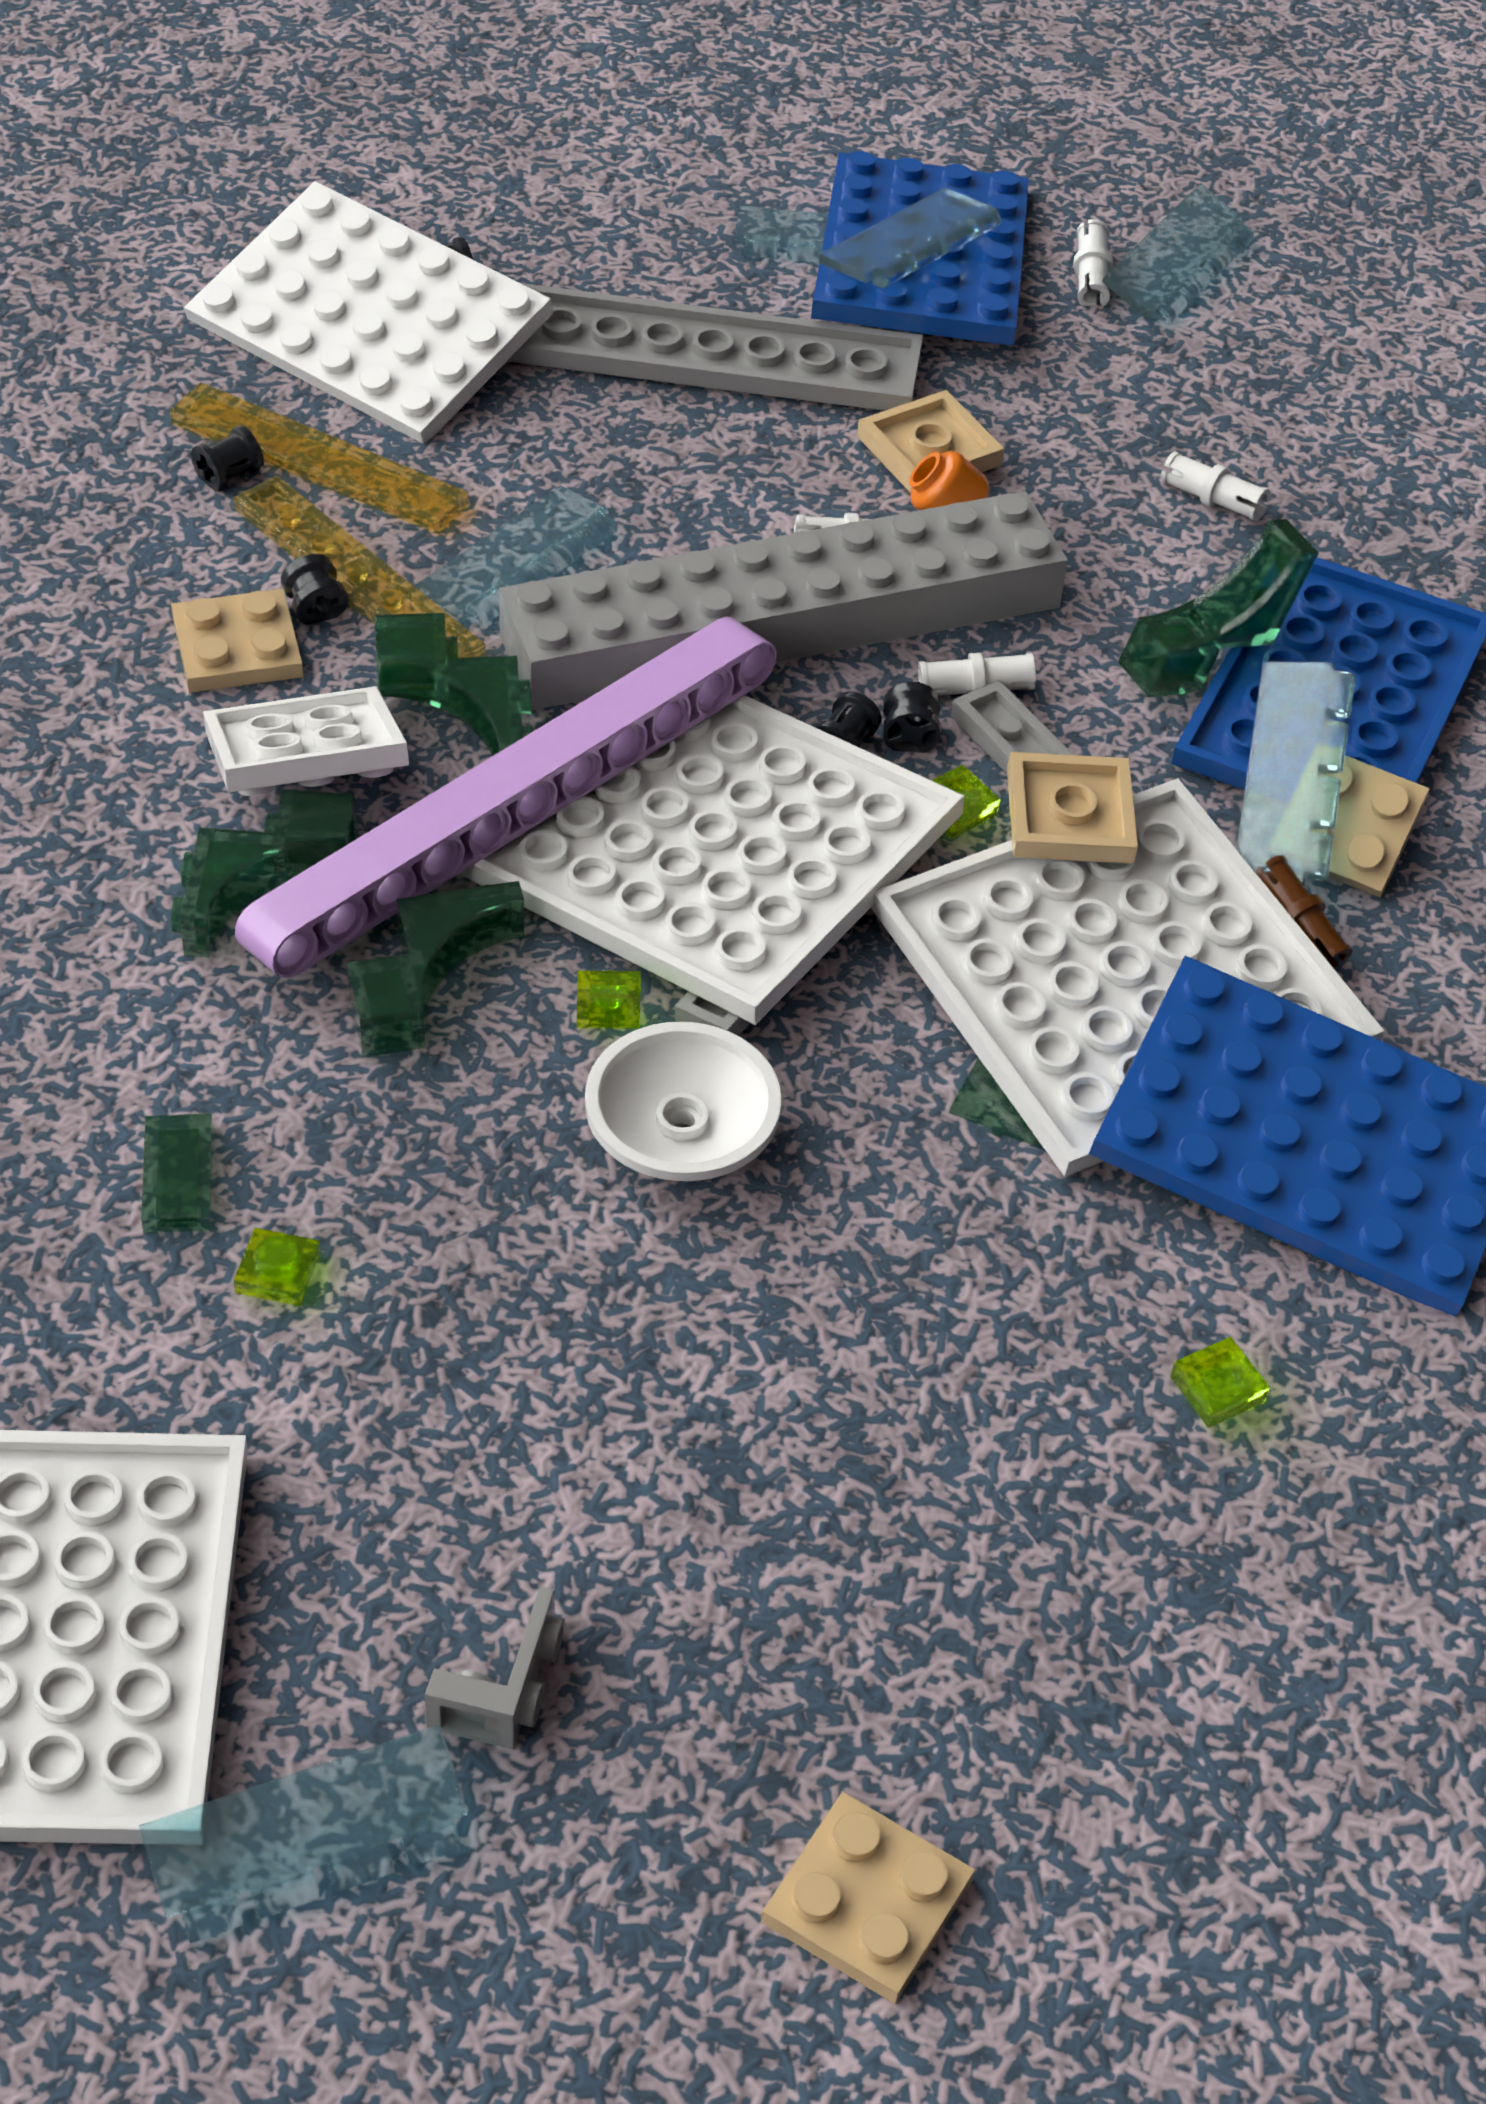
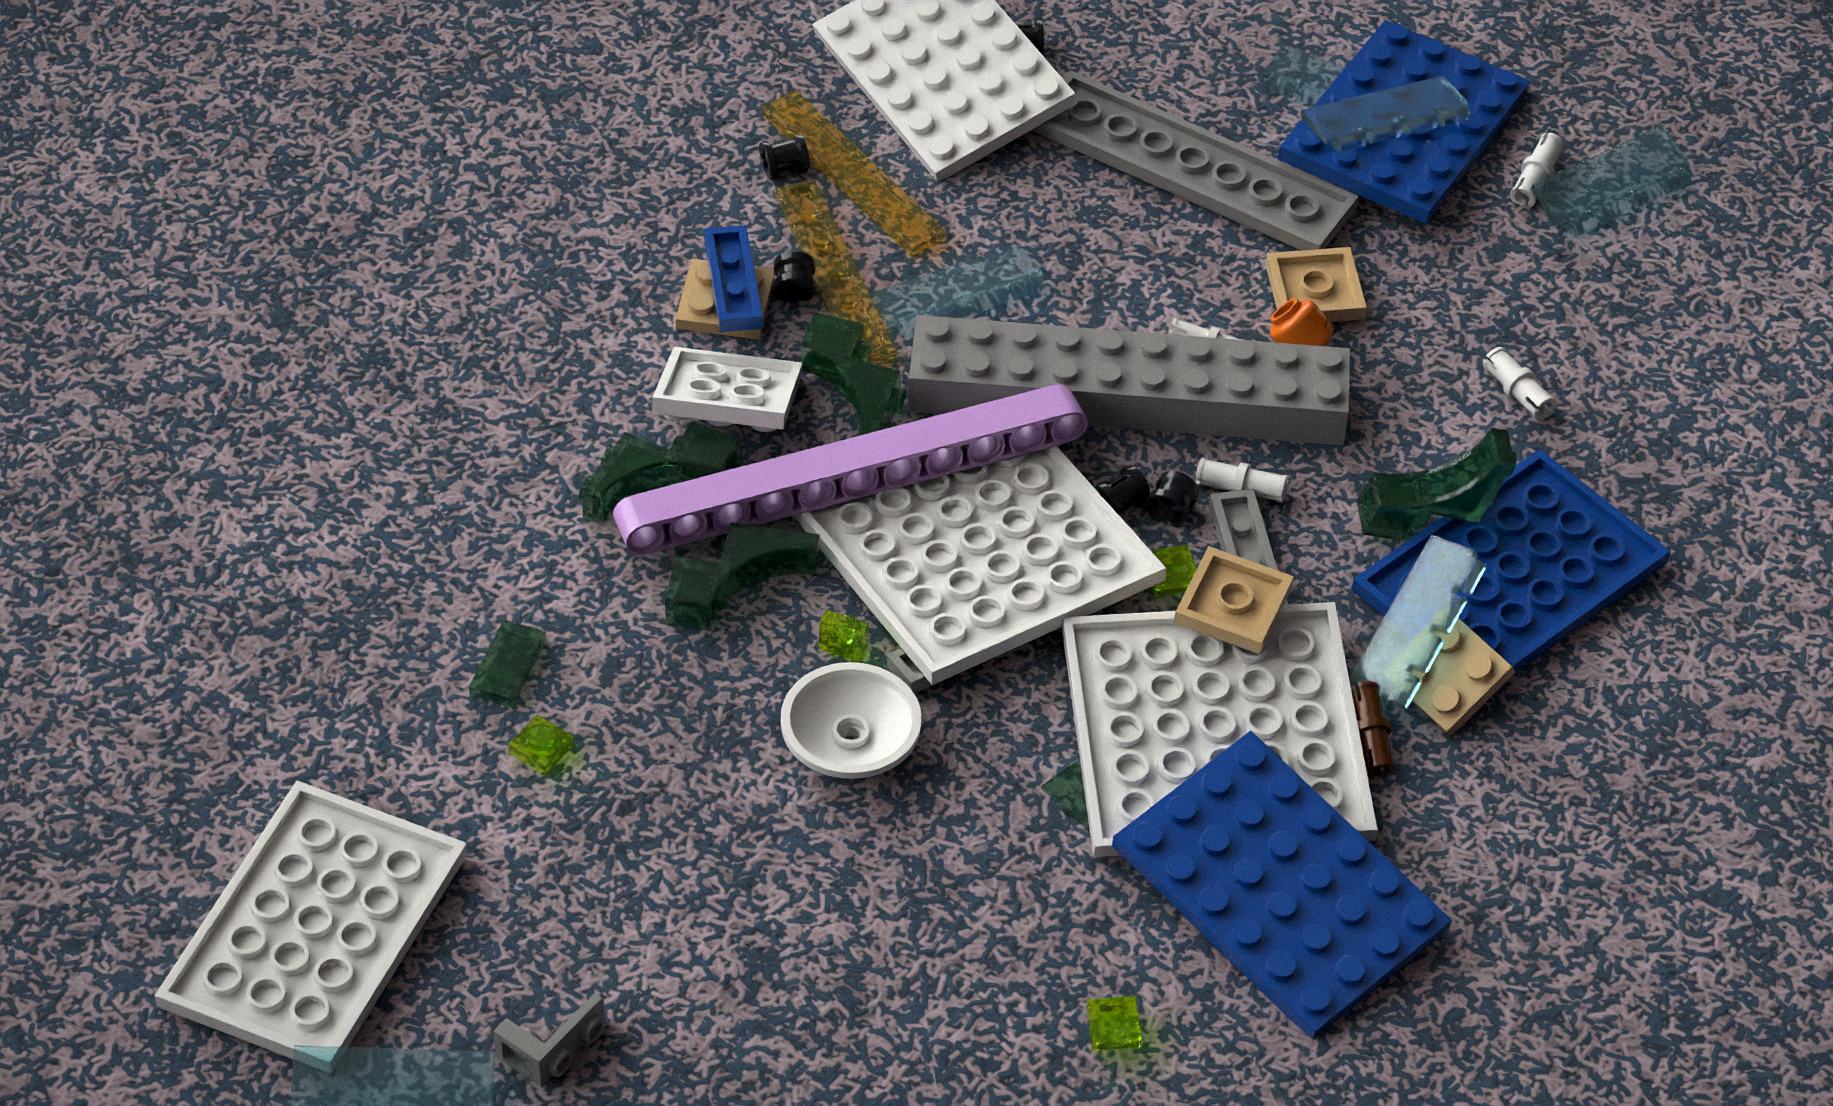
camera: 25 degrees right, 0 degrees up
none -> blue plate [704,225,763,332]

